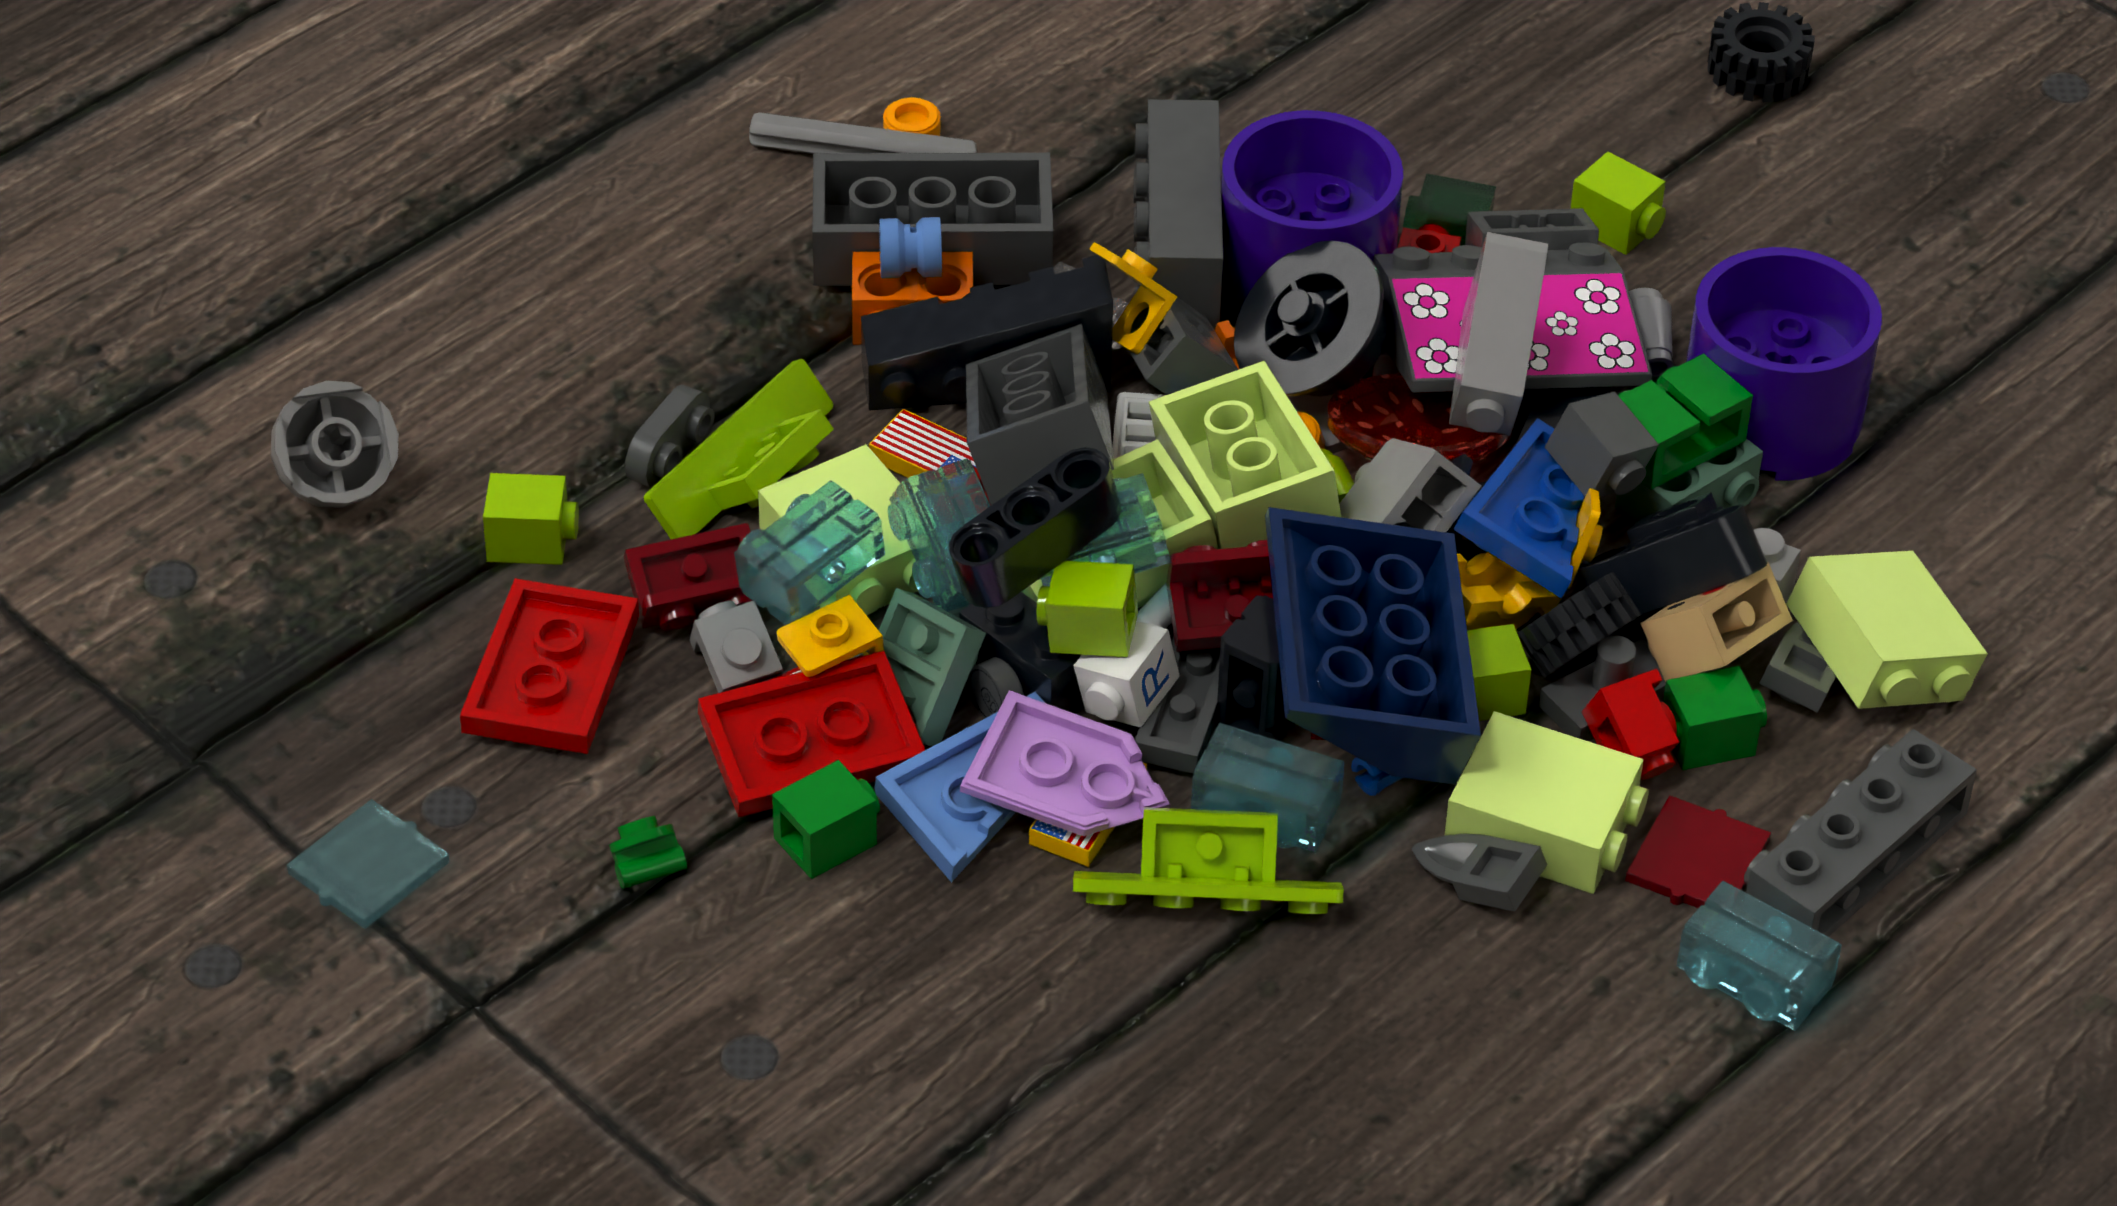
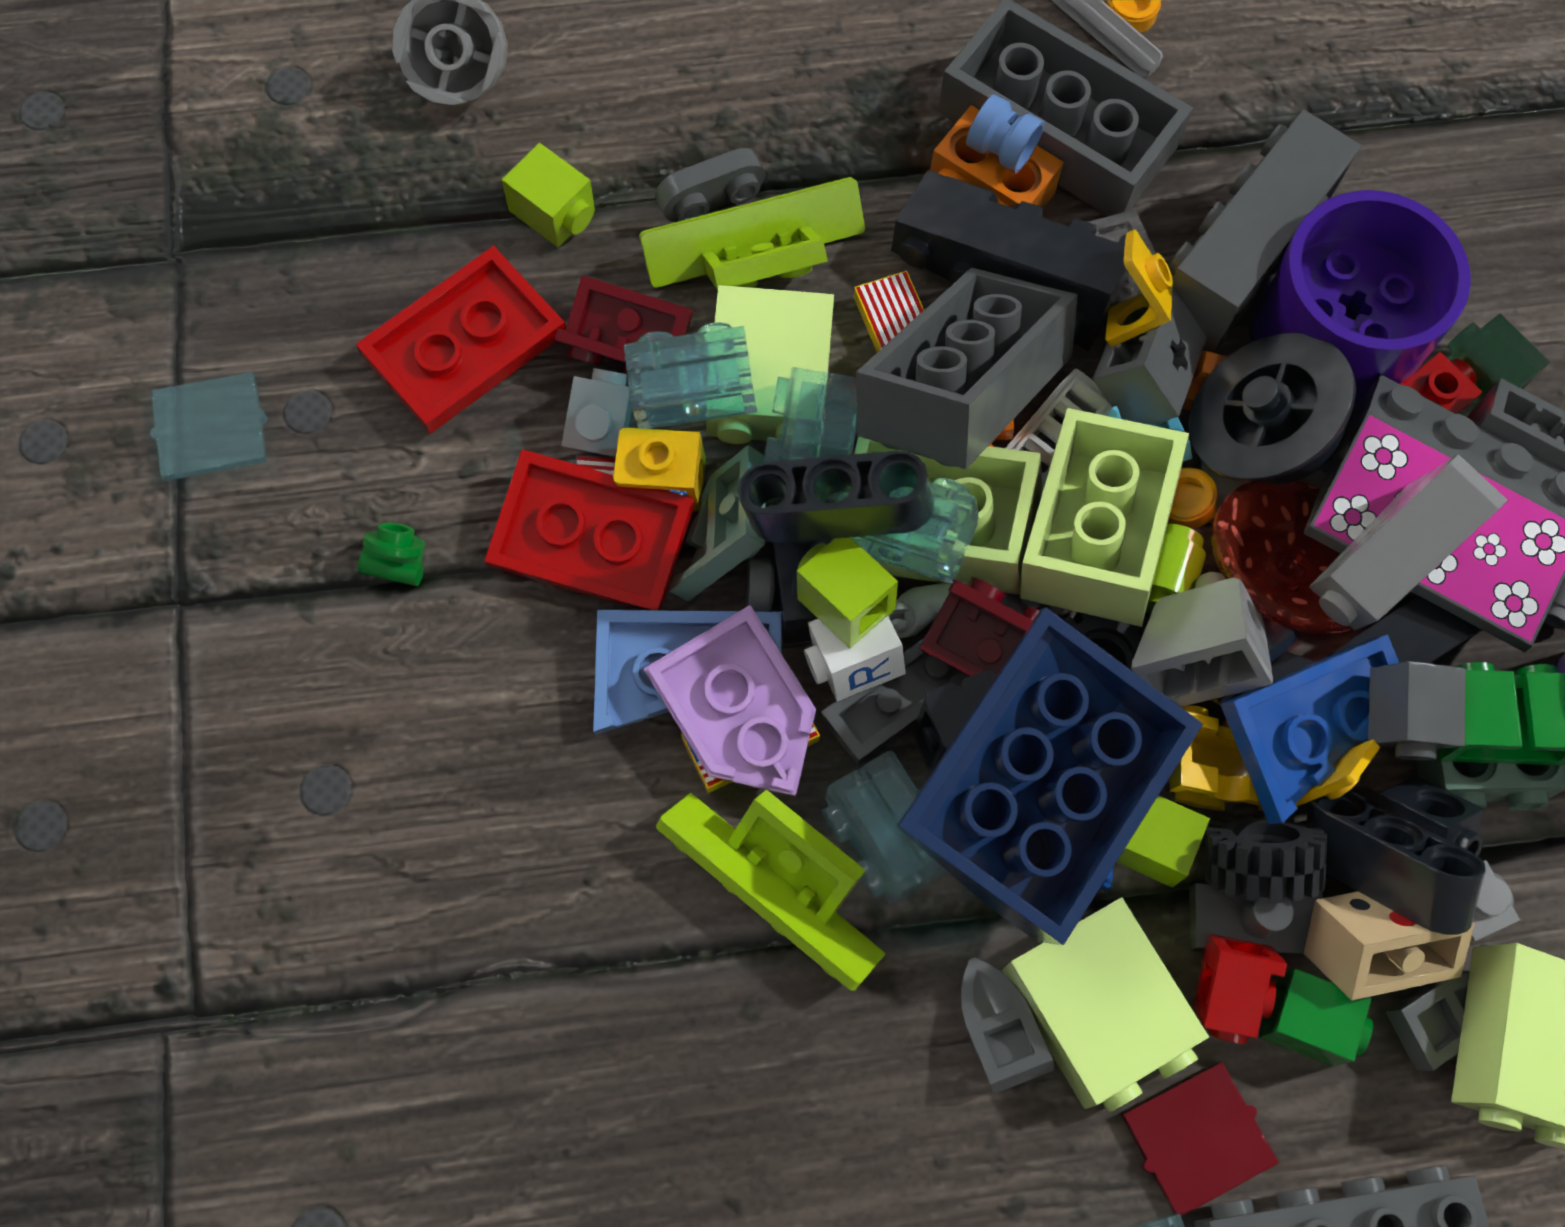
camera: 35 degrees right, 25 degrees up
green brick [772,760,880,879] -> none

